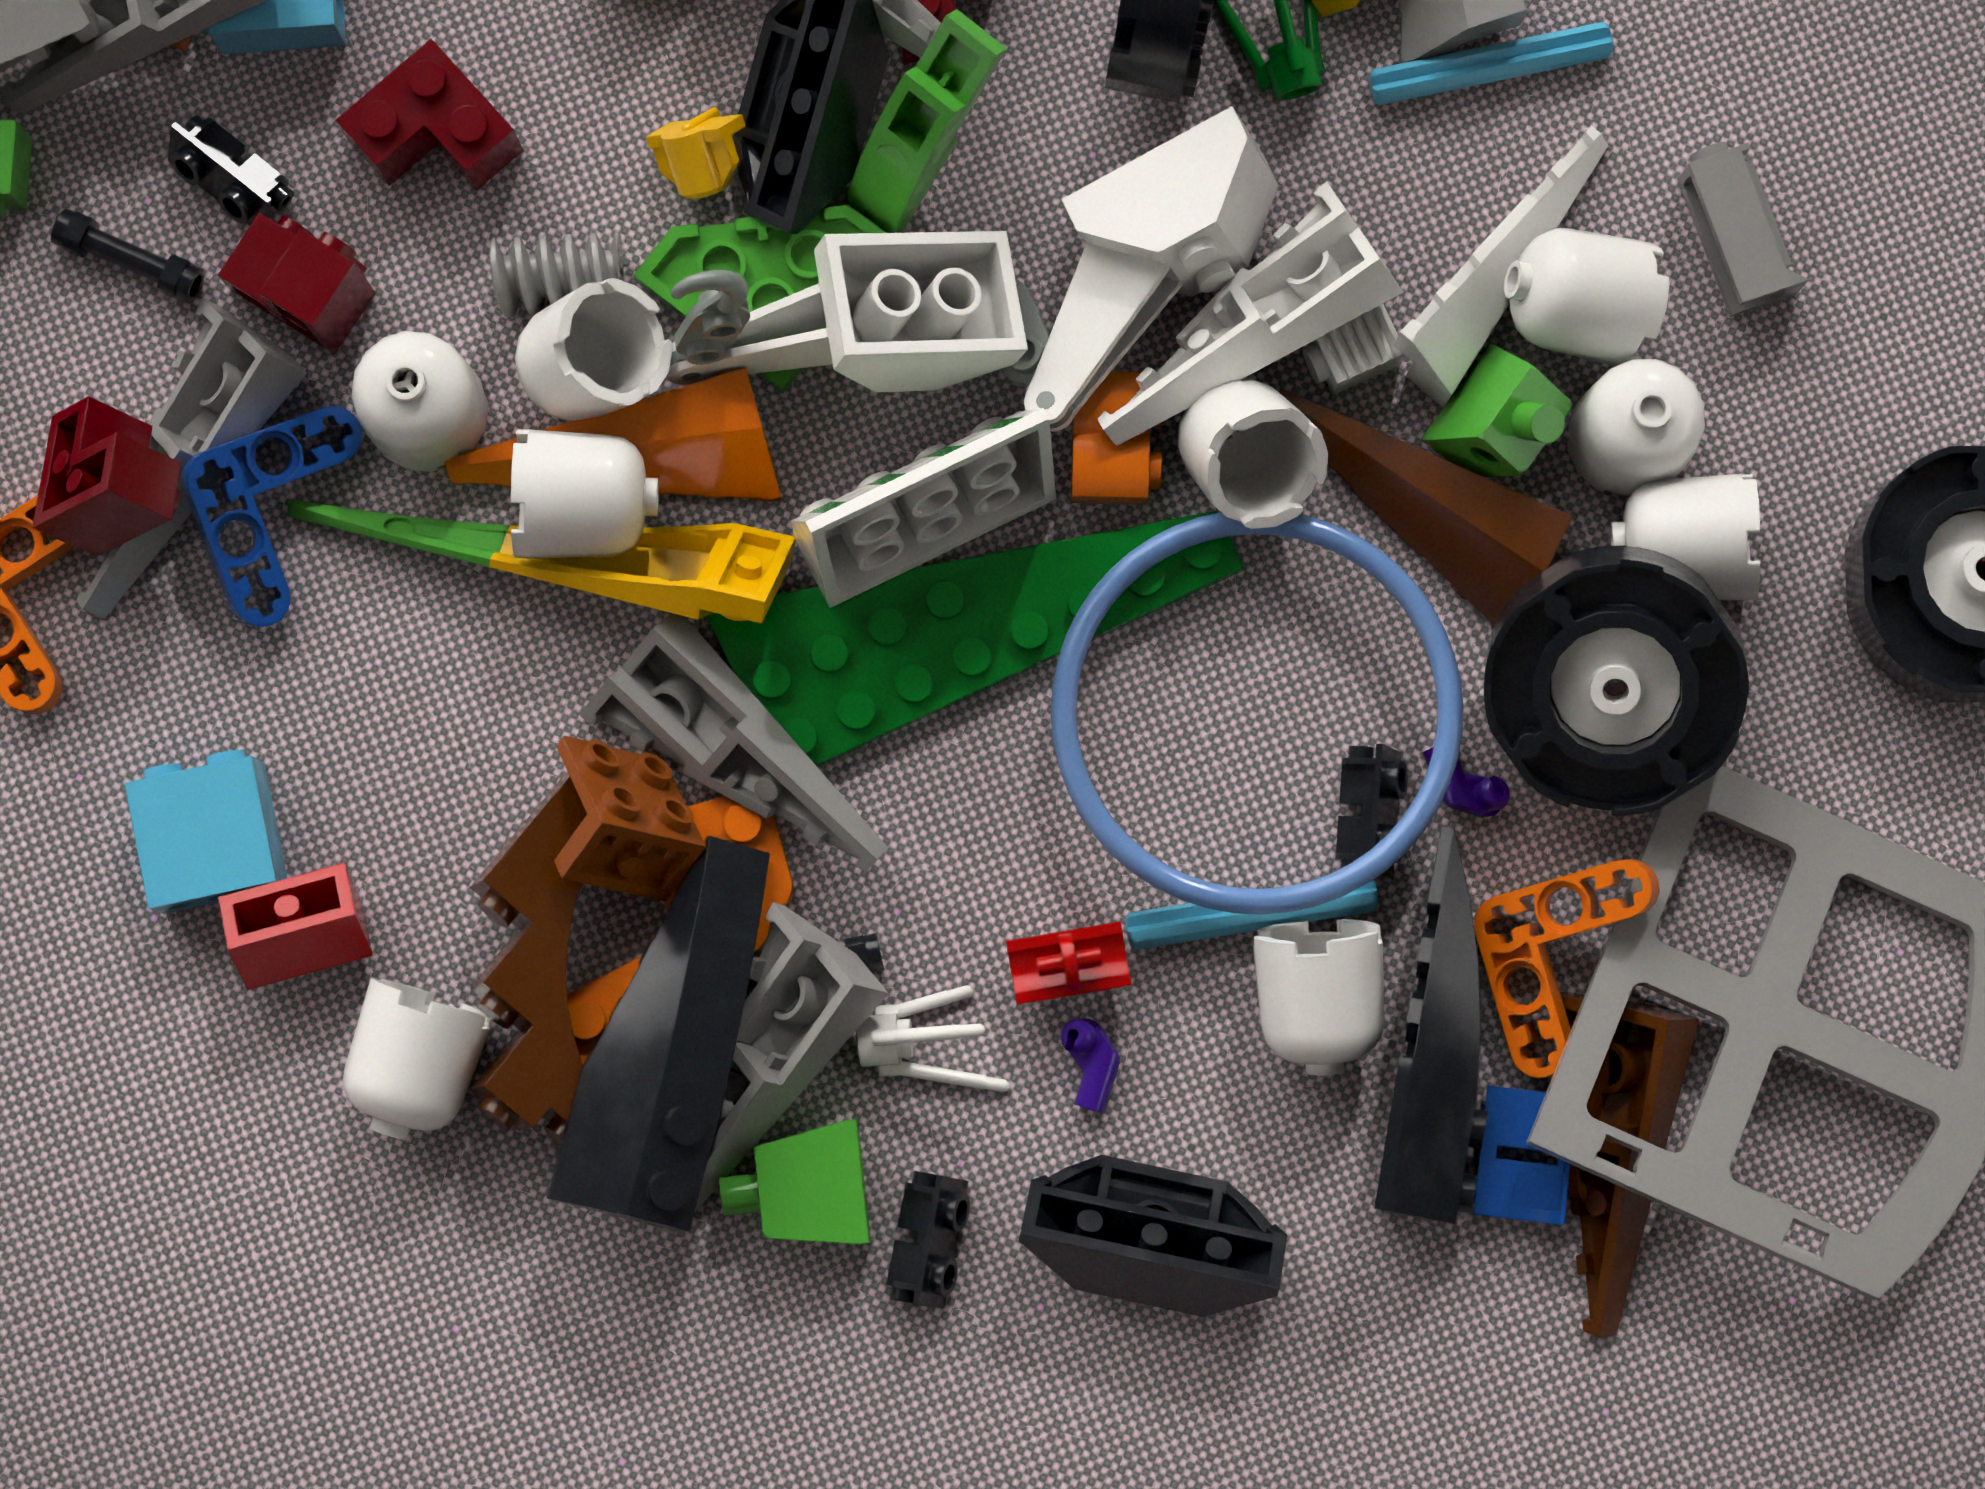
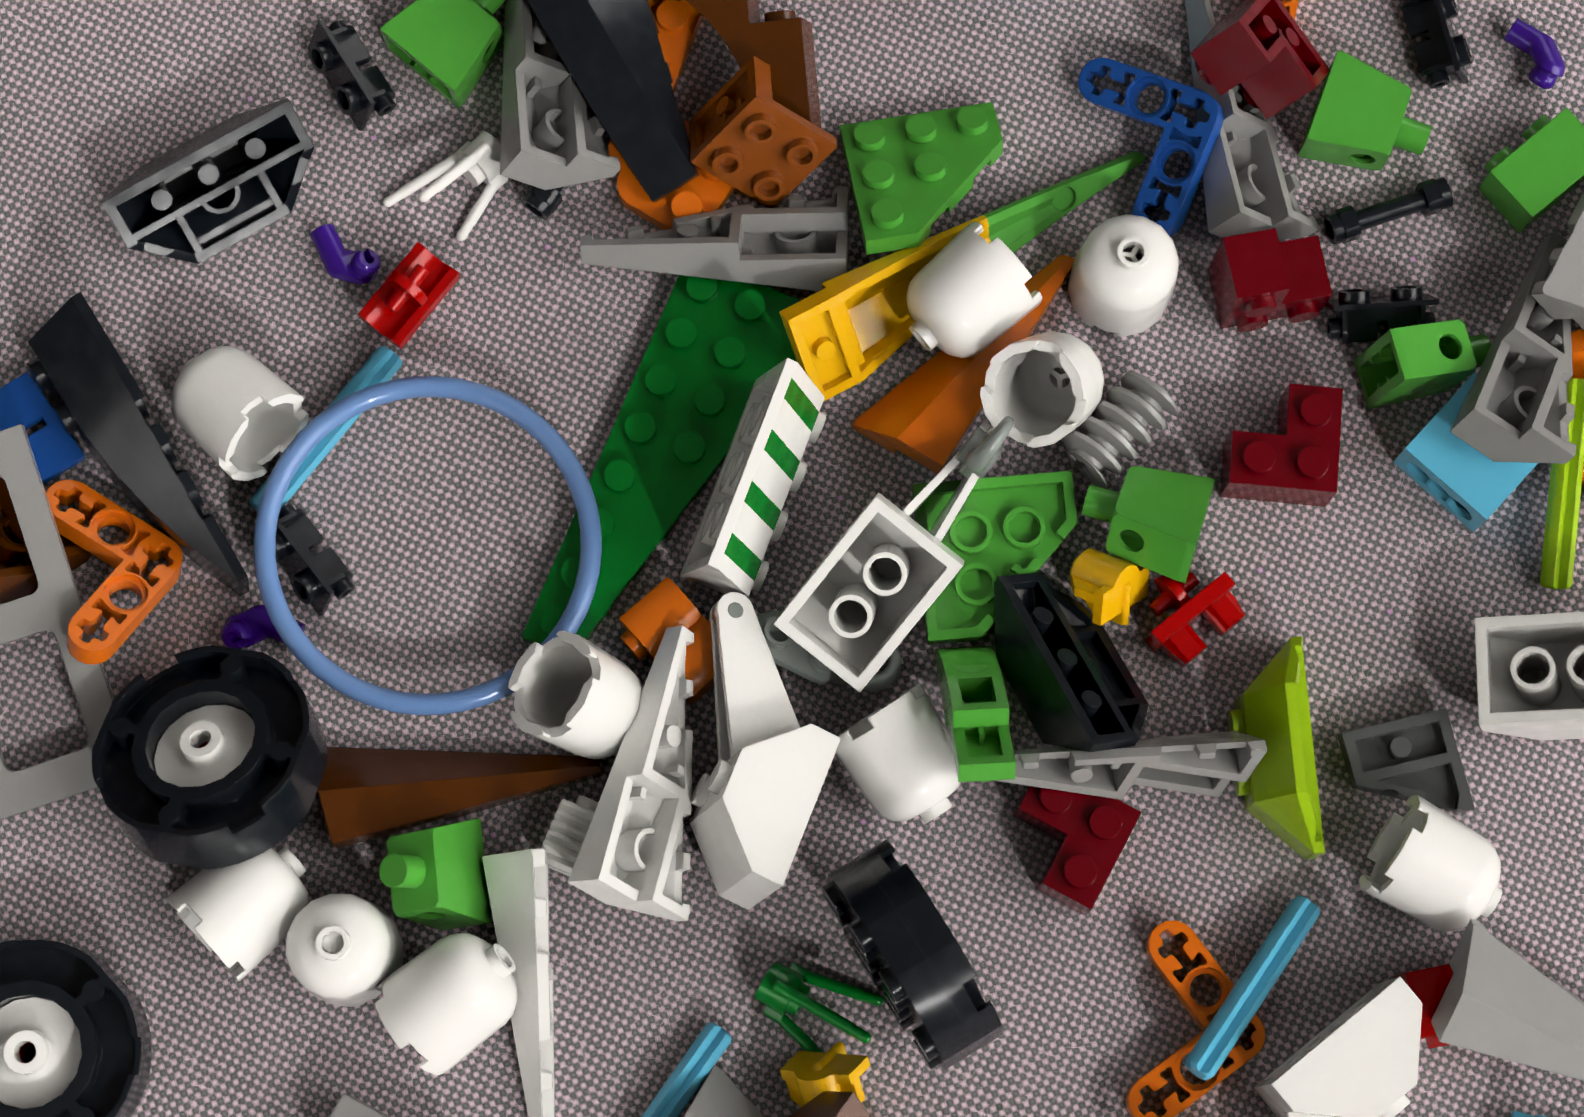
camera: 135 degrees right, 5 degrees down
none -> white cylinder [835,684,961,824]
none -> bright green plate [840,102,1003,255]
none -> bright green torso [1081,466,1215,583]
none -> red hips [1145,572,1245,668]
none -> bright green torso [1298,50,1432,171]
none -> bright green torso [1354,319,1491,410]

